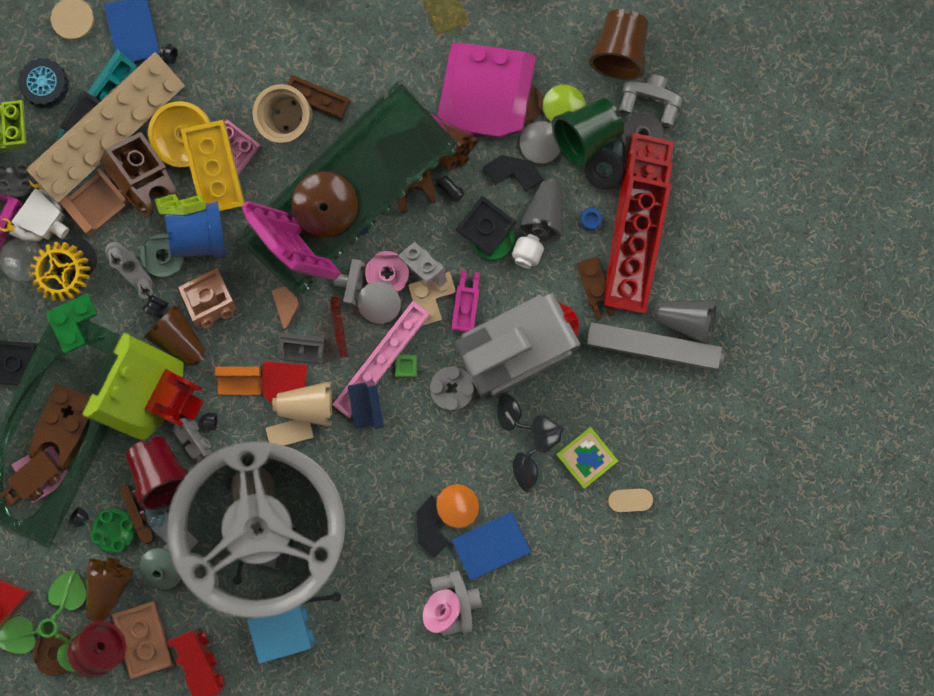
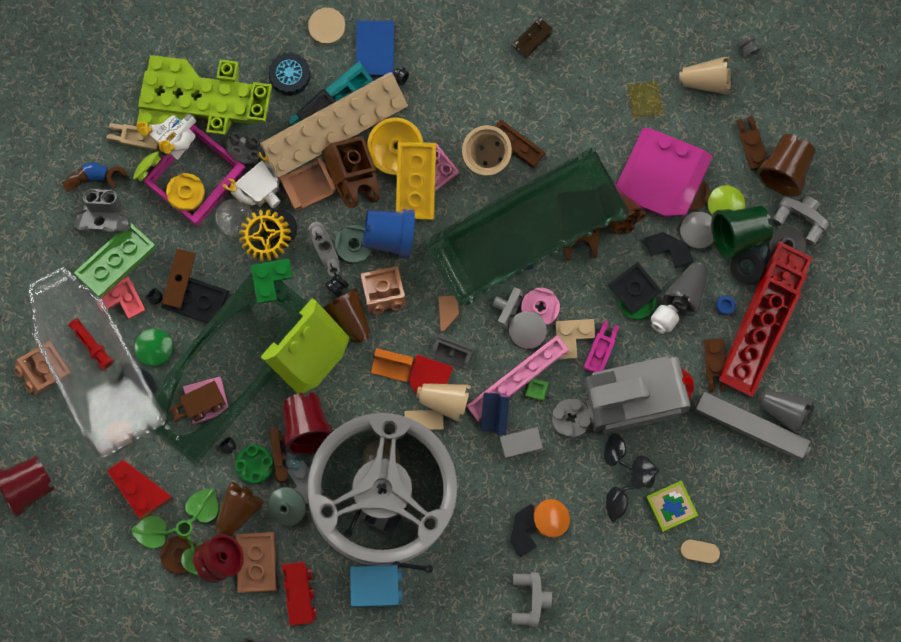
camera: 10 degrees right, 5 degrees down
reddish brown brick [29,384,95,471] -> none
red panel [144,369,203,427] -> none
lime tile [154,194,206,215] -> none
light grey hinge [173,418,213,463] -> none
black hinge [200,413,217,430] -> none
dark pink wedge [242,201,341,280] -> none
reddish brown dish [292,171,358,237] -> none
clear red tile [330,296,349,358] -> none
light grey bracket [399,242,447,287] -> none
bright pink dish [423,589,460,633] -> none
black pin [437,175,465,203] -> none
blue tile [452,512,531,581] -> none
none -> light grey hinge [499,427,543,458]
none -> reddish brown hinge [737,116,768,170]

